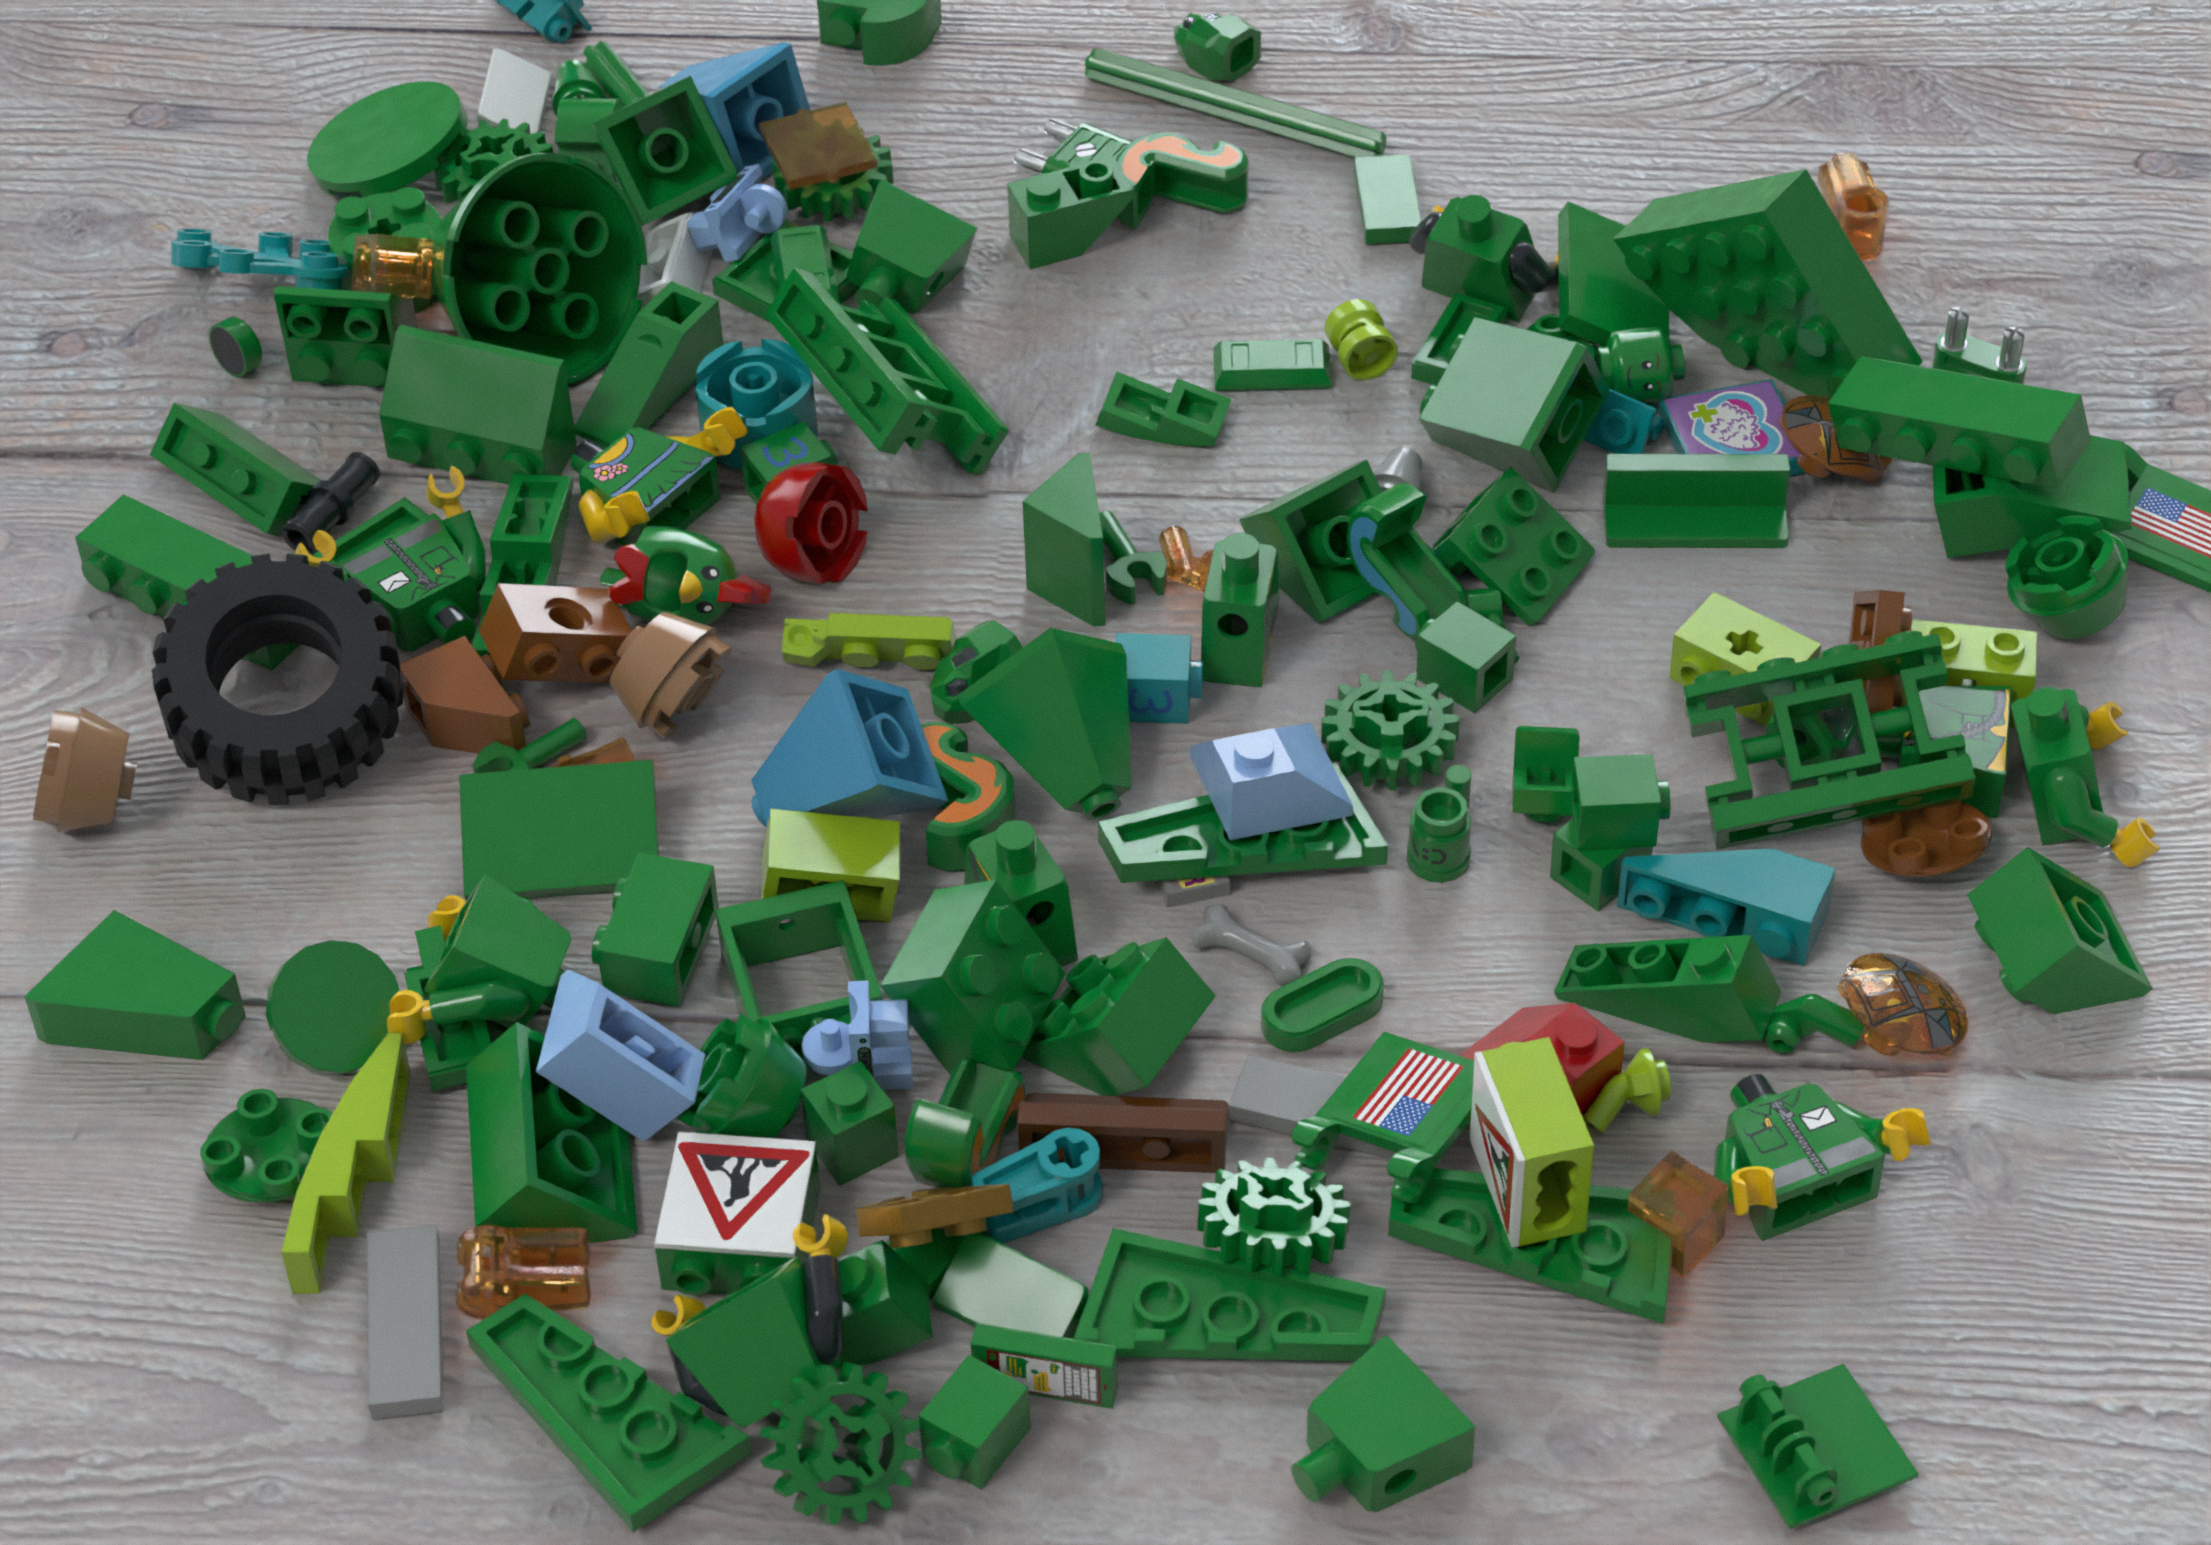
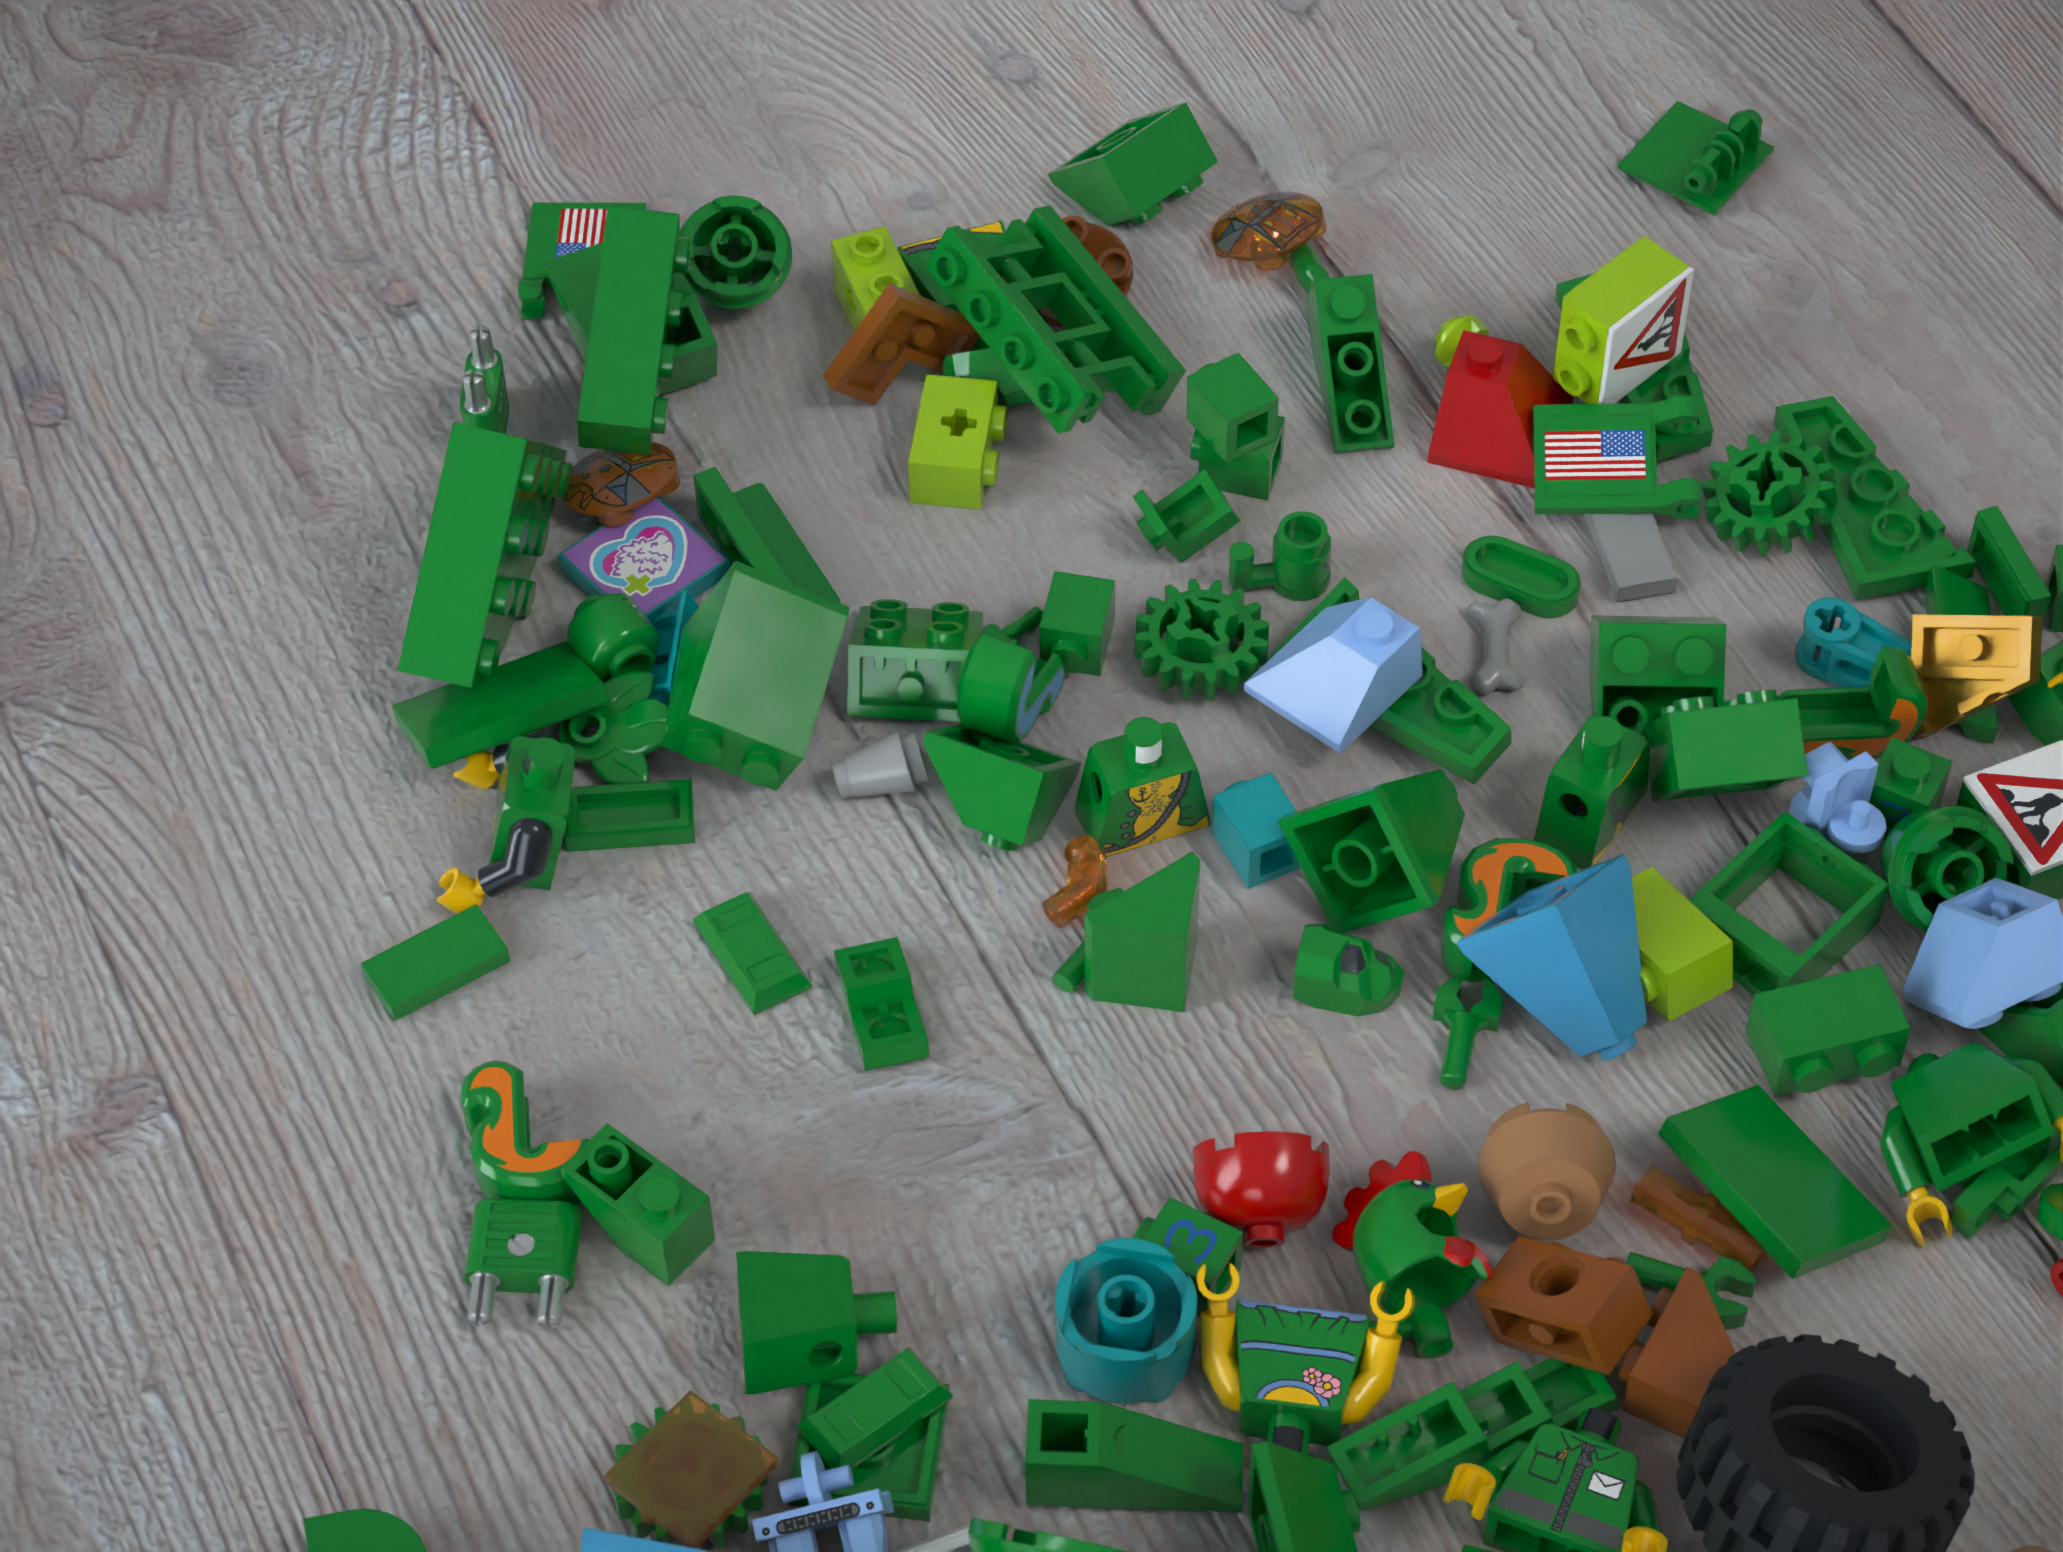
camera: 120 degrees left, 5 degrees up
green fence [764,267,1008,475] -> none
lime hinge [782,613,957,670] -> none
reddish brown panel [1017,1093,1228,1173] -> none
axle [1085,48,1387,158] -> none
green rock [1174,12,1261,82] -> none
green torso [1291,1335,1475,1512] -> none
lime wheel [1324,299,1398,380] -> none
teal slope [1617,848,1836,966] -> none
clear orange panel [1628,1150,1728,1278] -> none
green torso [1712,1074,1932,1241] -> none
clear orange piece [1818,152,1889,261] -> none
green torso [2011,687,2160,867] -> none

